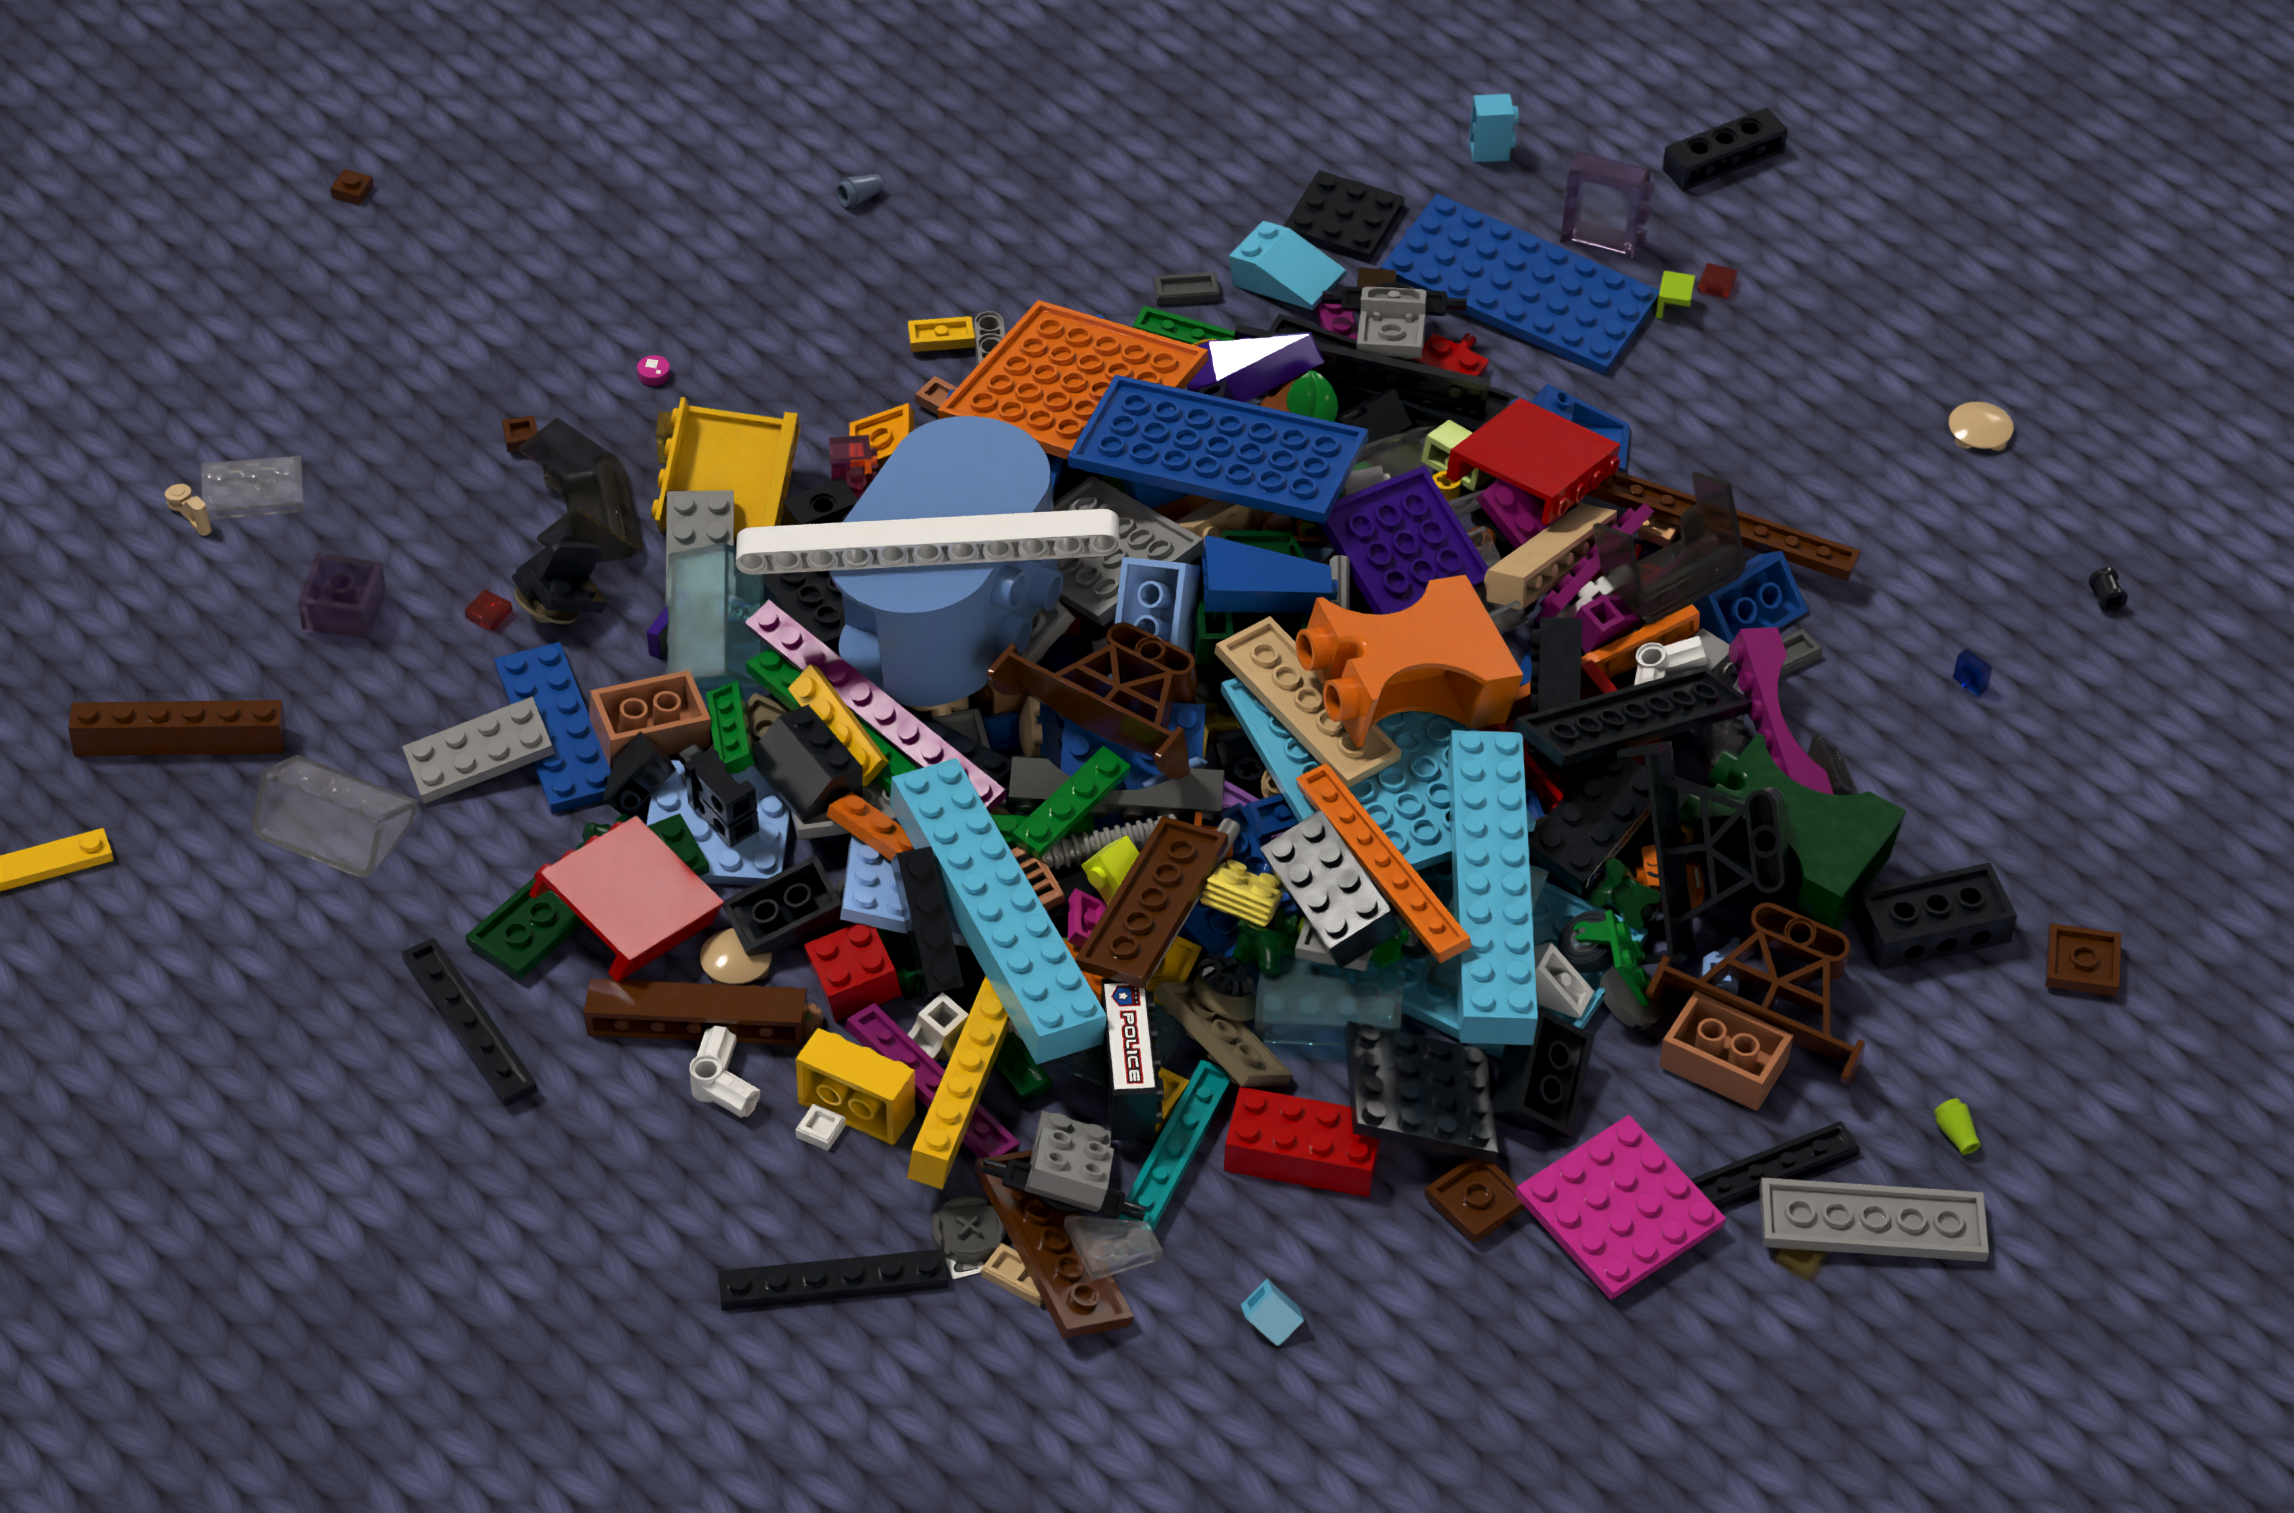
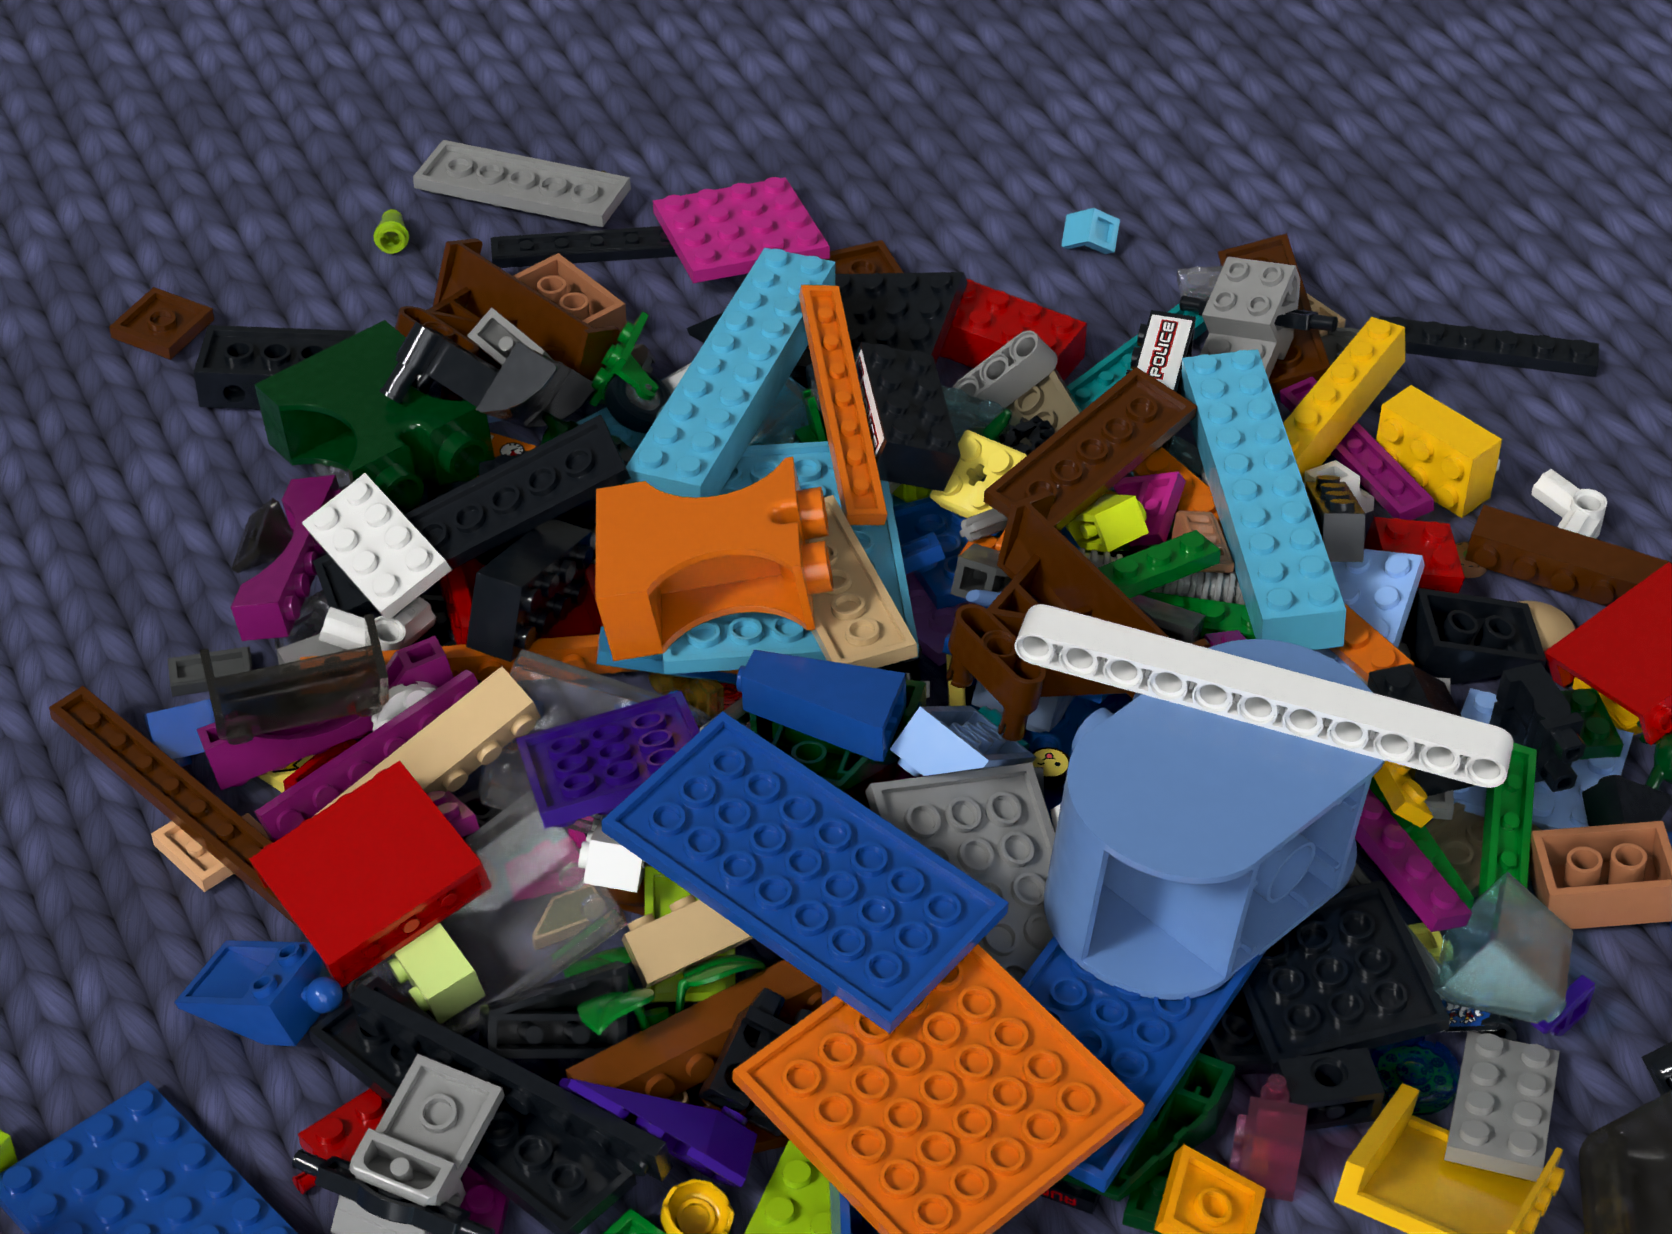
camera: 160 degrees left, 5 degrees down
yellow bush [1432,471,1461,502] -> none
clear blue plate [1953,648,1992,696] -> none
none -> white plate [302,473,452,621]
none -> light grey slope [467,307,552,366]
none -> light grey beam [950,330,1058,424]

